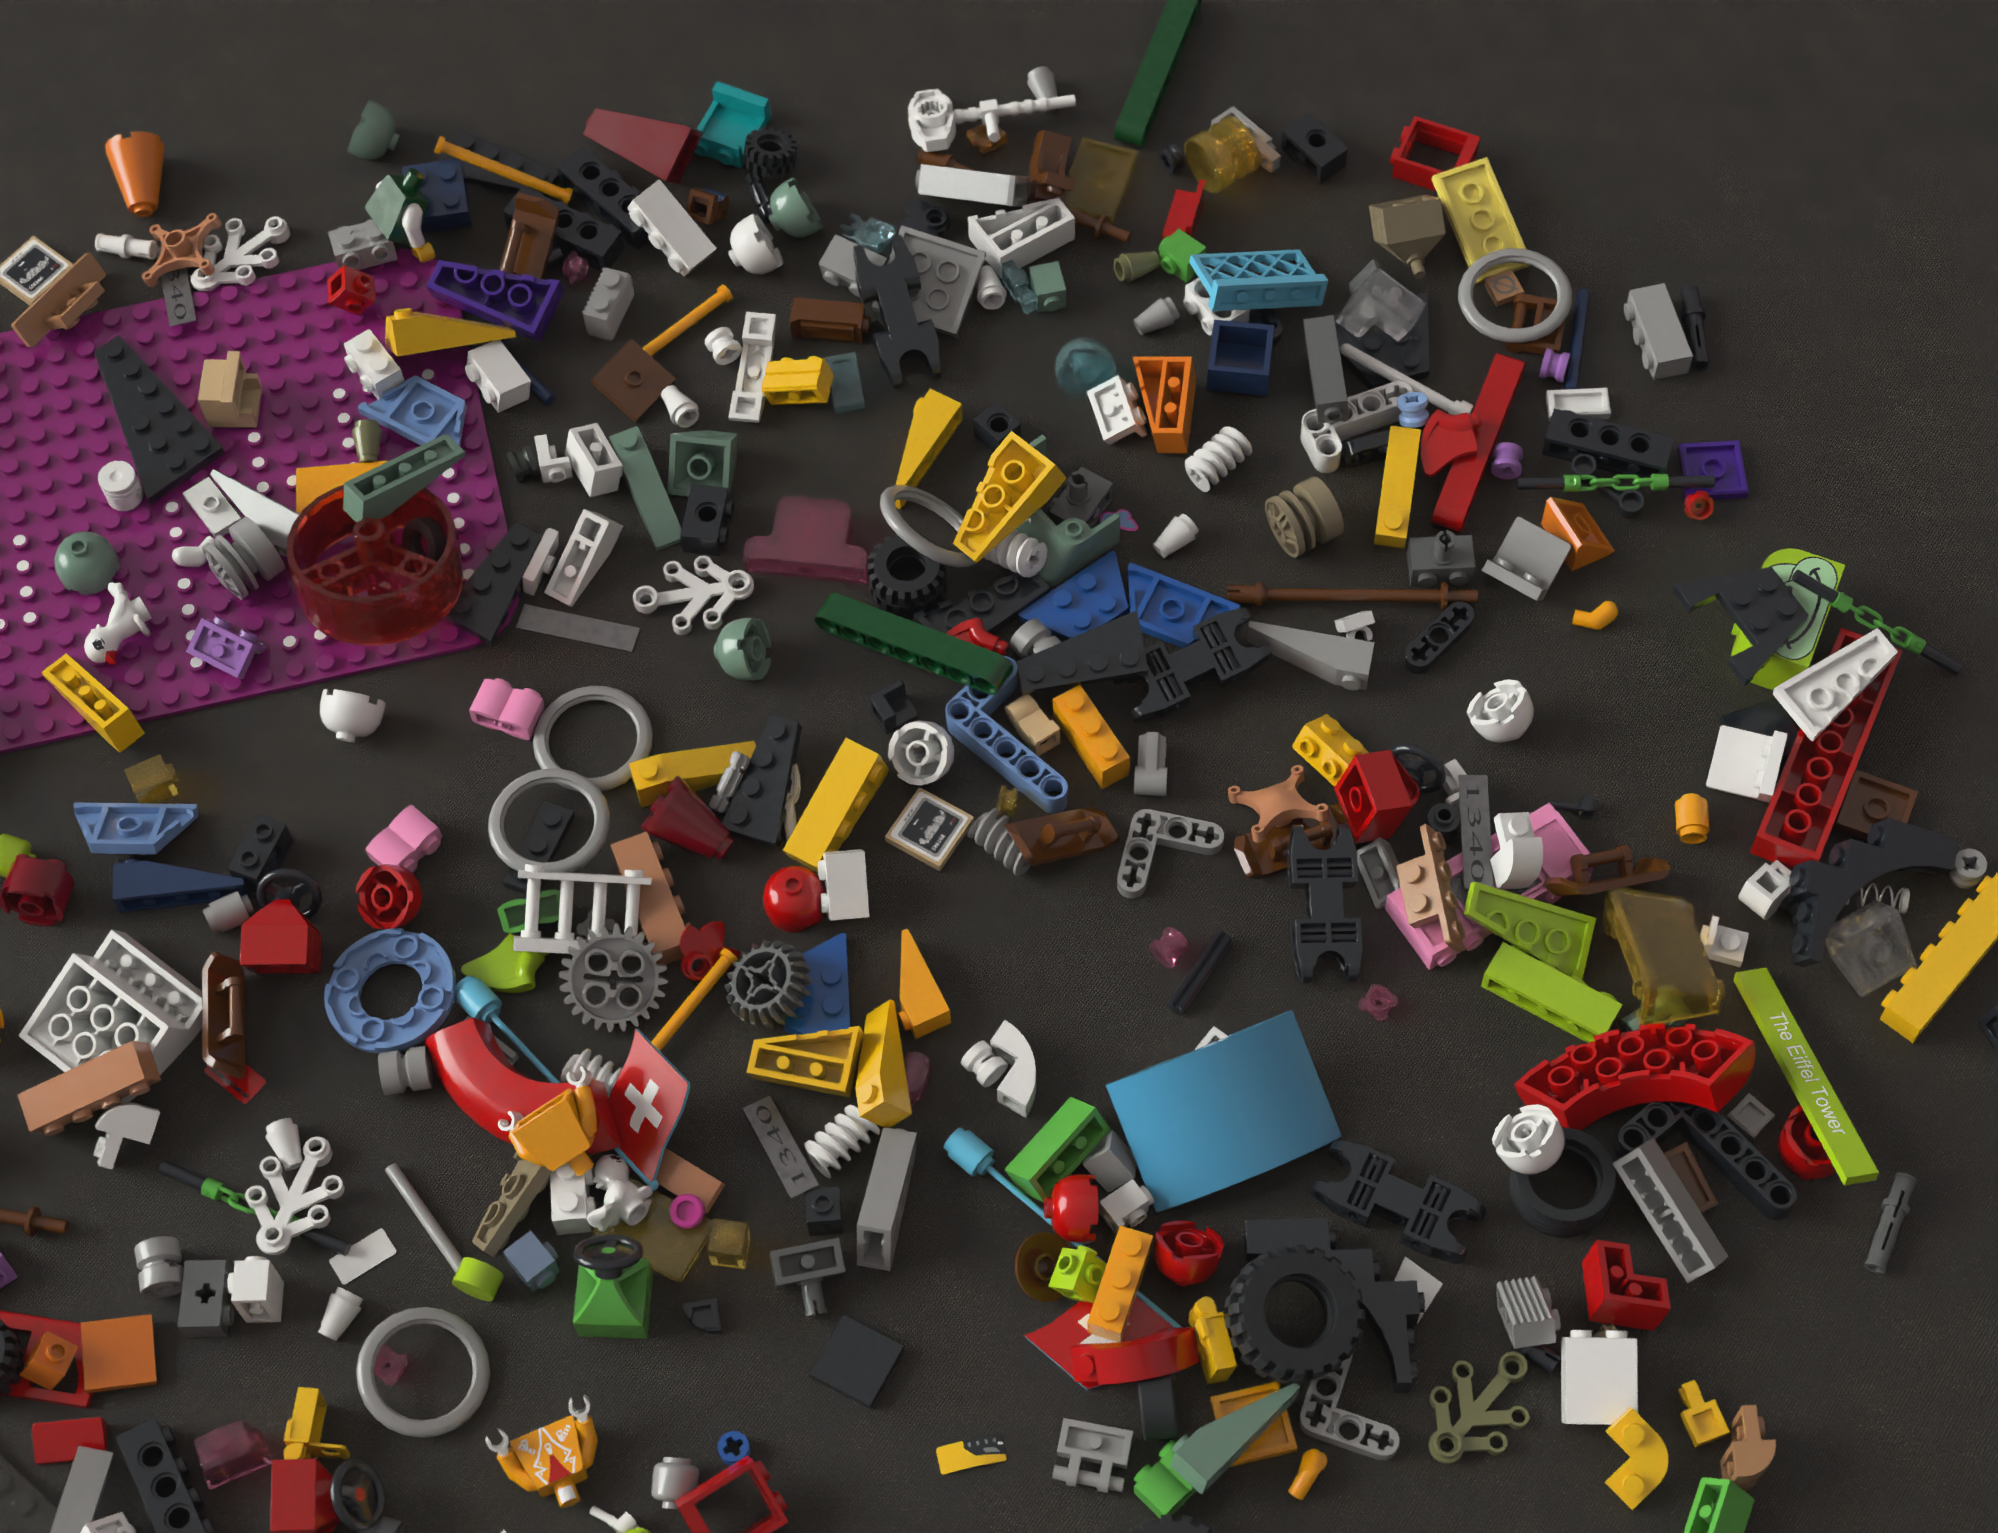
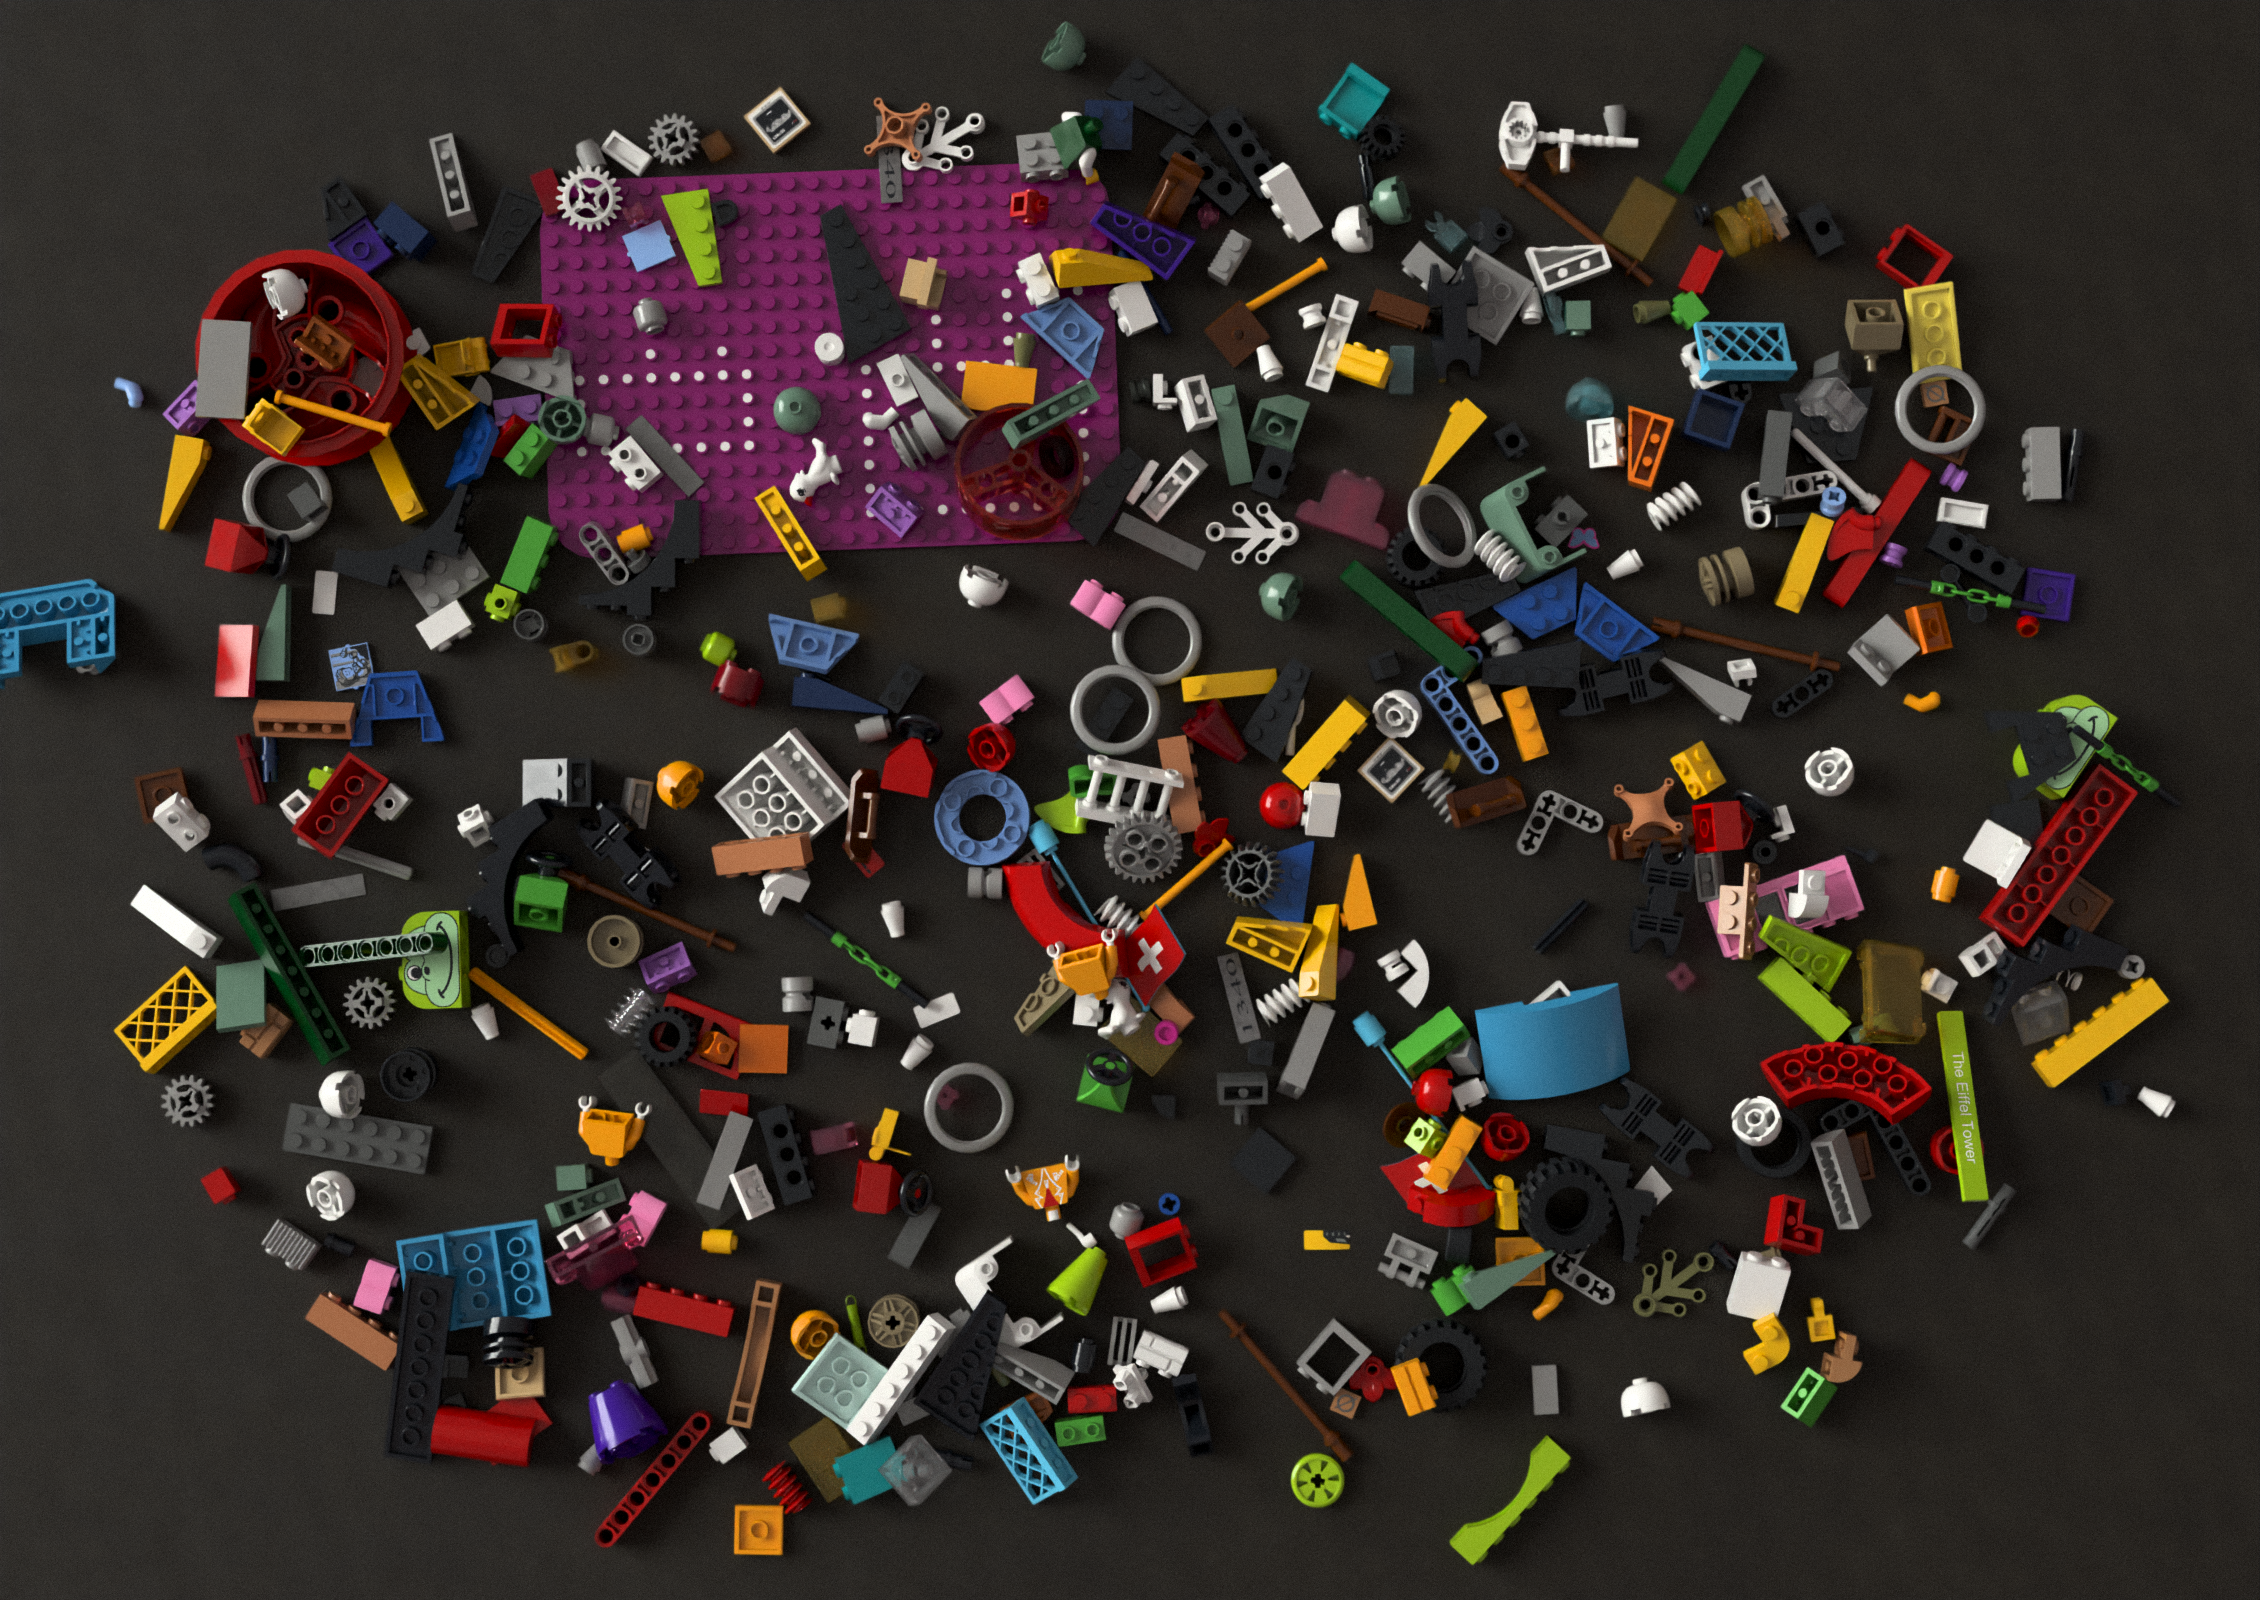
camera: 10 degrees right, 25 degrees up
medium nougat bracket [11,253,106,348] -> none
white pin [95,233,158,260] -> none
orange cone [105,131,165,217] -> none
white plant [245,1137,344,1255] -> none
light grey bar [385,1163,463,1273] -> none
light orange bar [434,136,573,205] -> none
lime piece [452,1257,504,1301] -> none
sand blue brick [503,1230,560,1293] -> none
dark red slope [583,108,704,185] -> none
reddish brown leg [686,188,729,225] -> none
clear yellow brick [707,1219,751,1269] -> none
light grey axle [709,751,750,813] -> none
slope [915,164,1030,206] -> none
yellow wedge [953,431,1067,563] -> none
reddish brown arch [1029,130,1076,202] -> none
light grey cone [1133,297,1180,335] -> none
light grey piece [1134,732,1167,796] -> none
clear pink wheel [1149,926,1191,969] -> none
dark grey brick [1407,530,1476,587] -> none
flat silver sticker [1458,775,1494,888] -> none
light grey brick [1496,1276,1561,1349] -> none
reddish brown piece [1543,845,1671,896] -> none
dark blue bar [1565,289,1590,390] -> none
light grey tile [1726,1093,1775,1142] -> none
white wing [1773,628,1898,742] -> none

